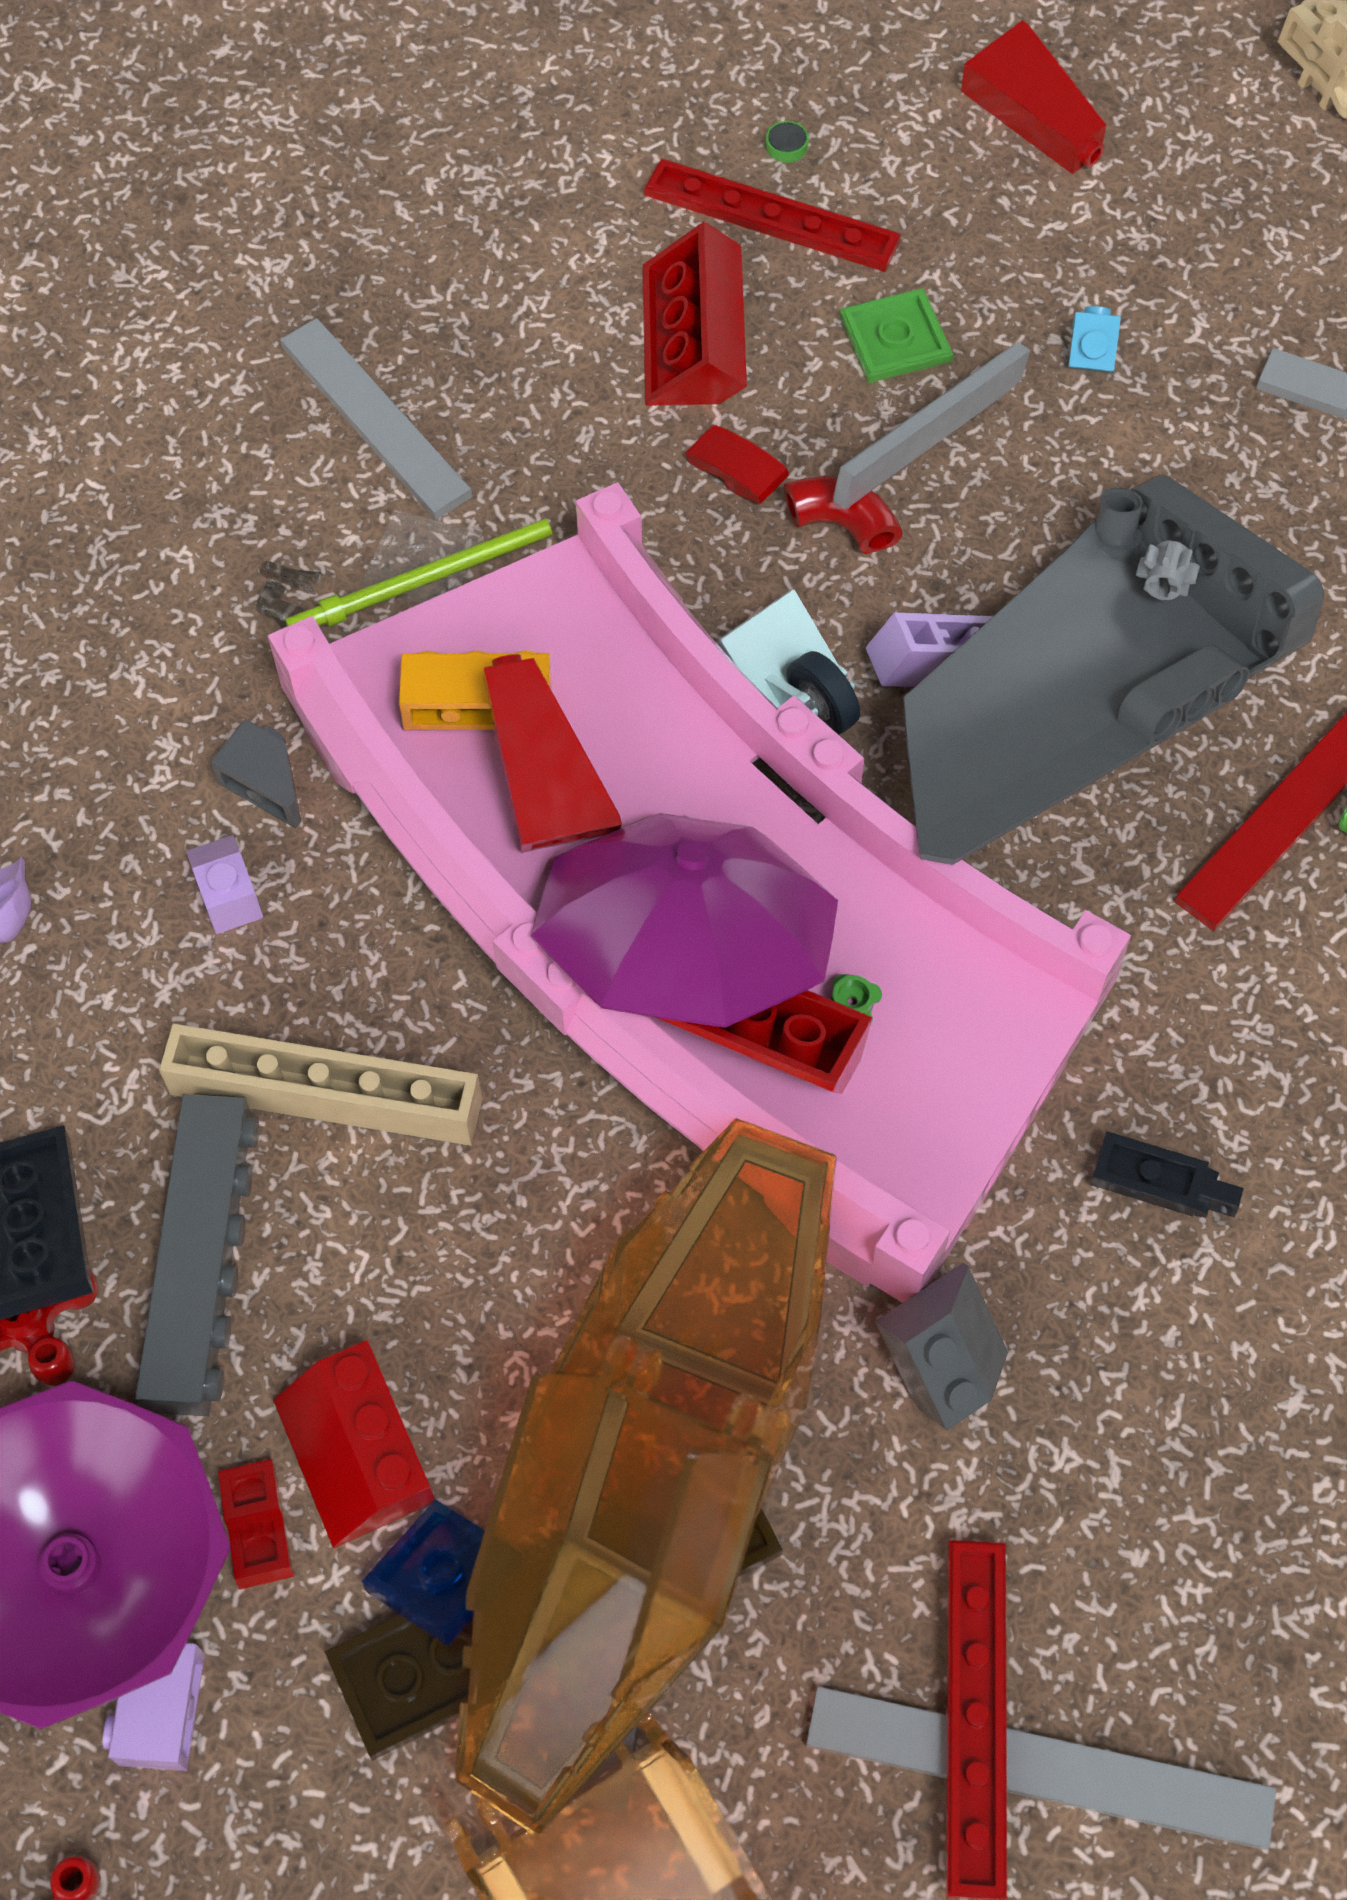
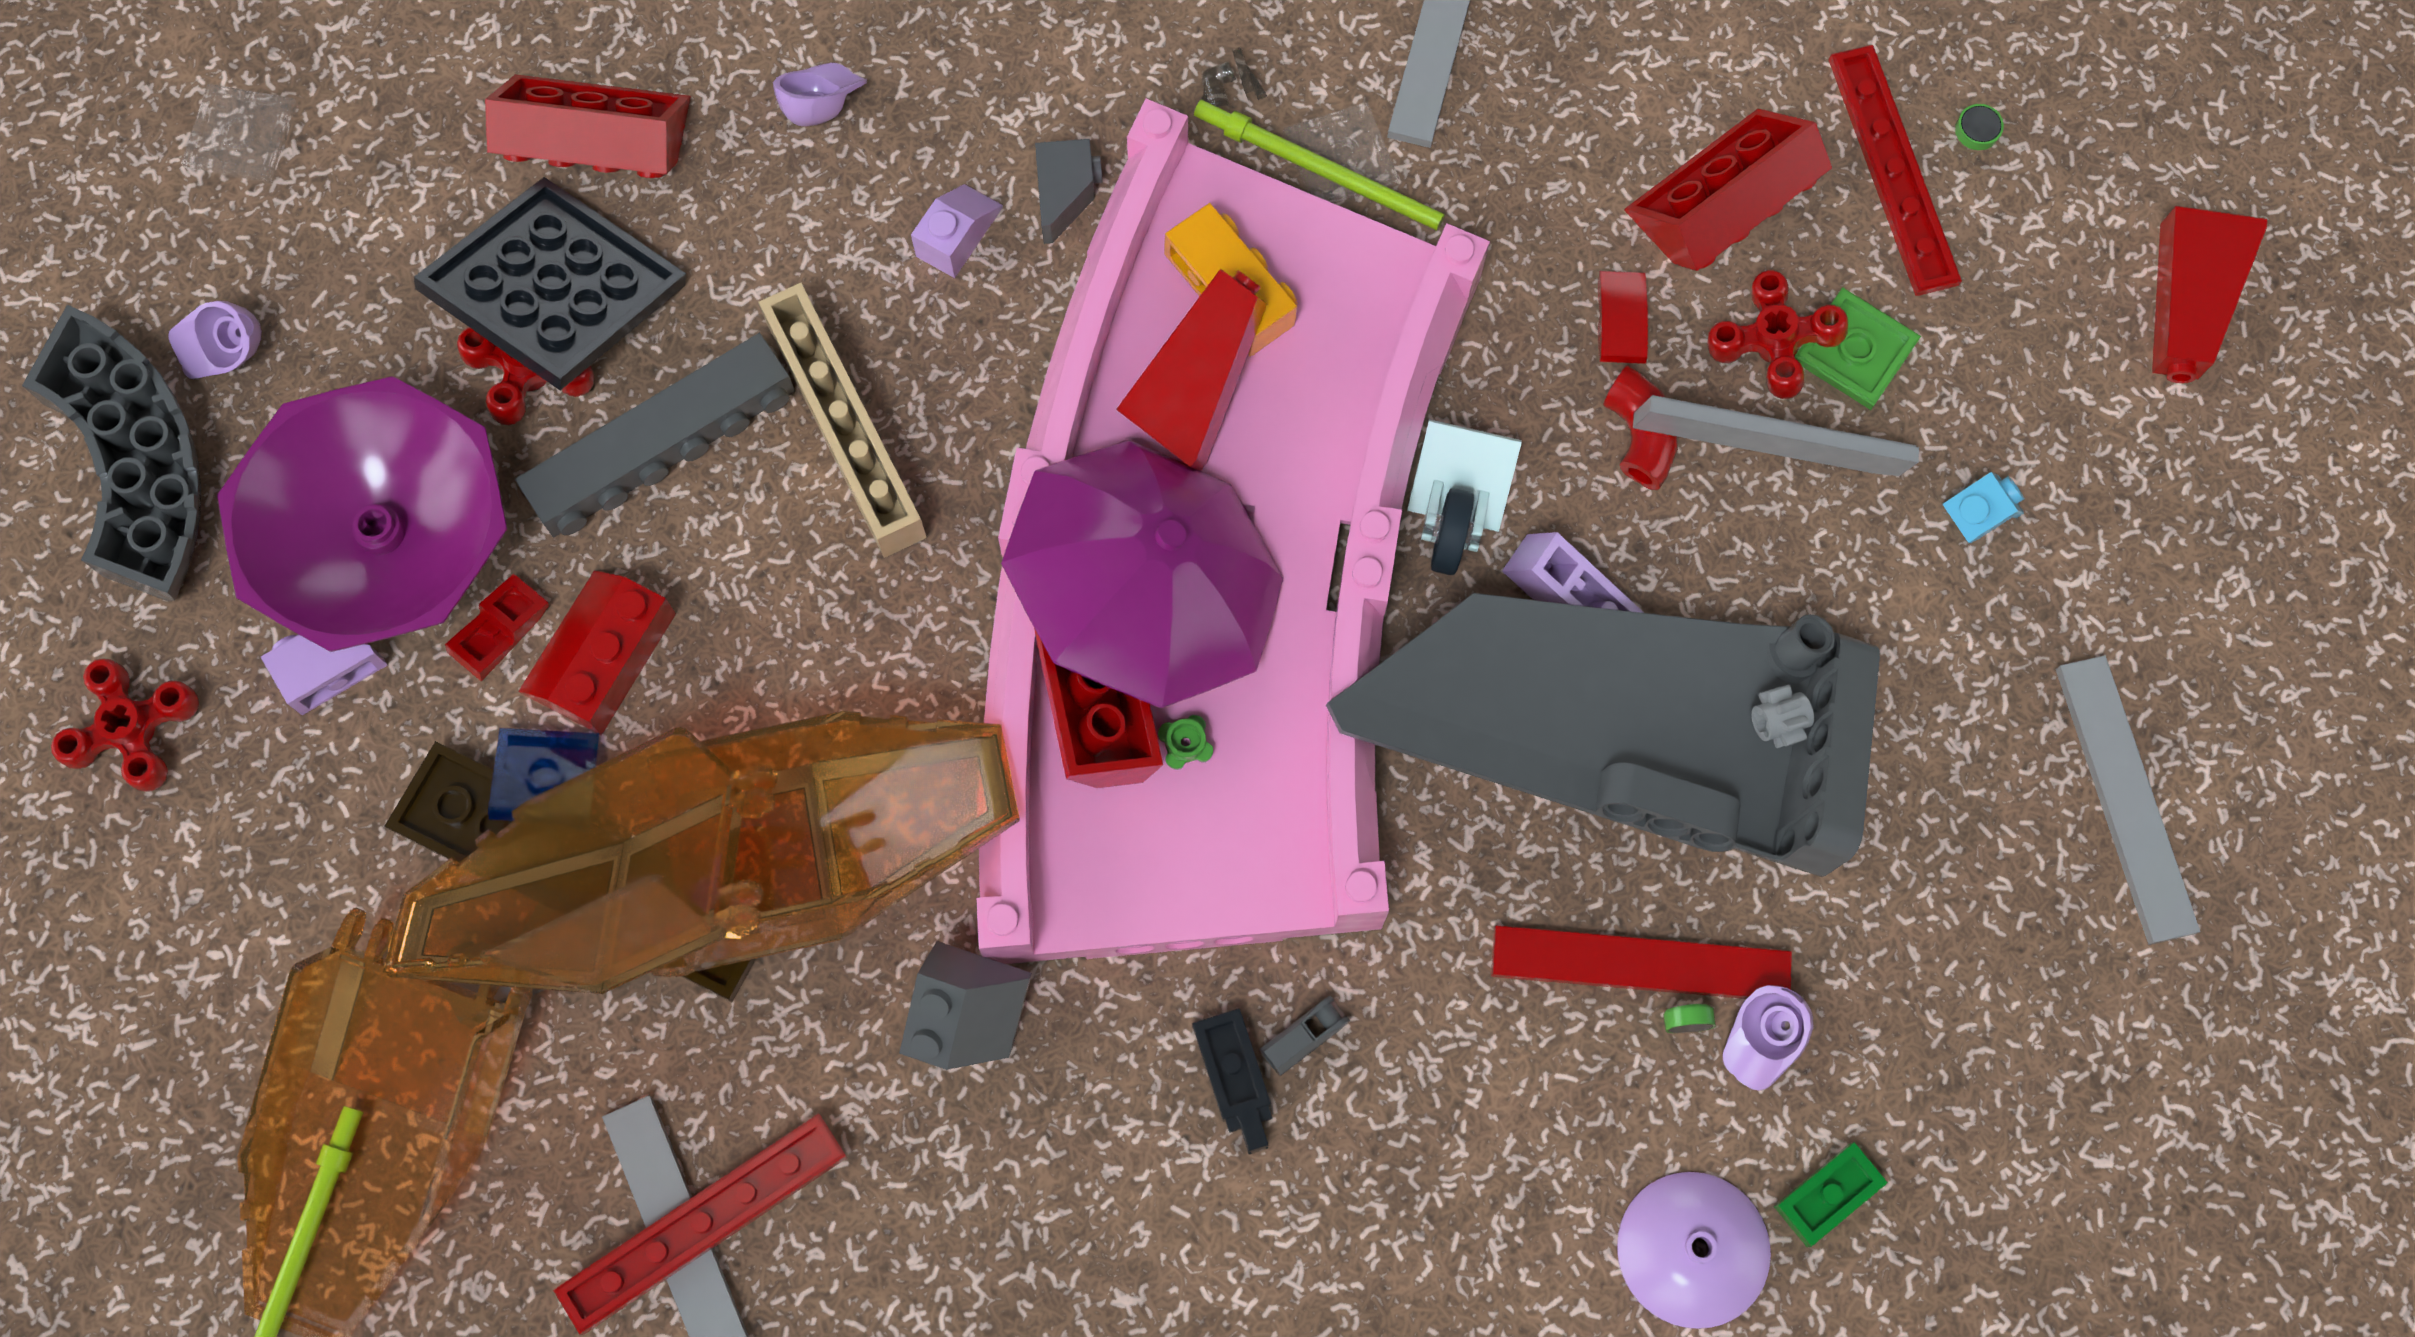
camera: 50 degrees right, 10 degrees up
none -> dark grey bar [1260,995,1350,1076]
none -> red gear [1707,270,1848,399]

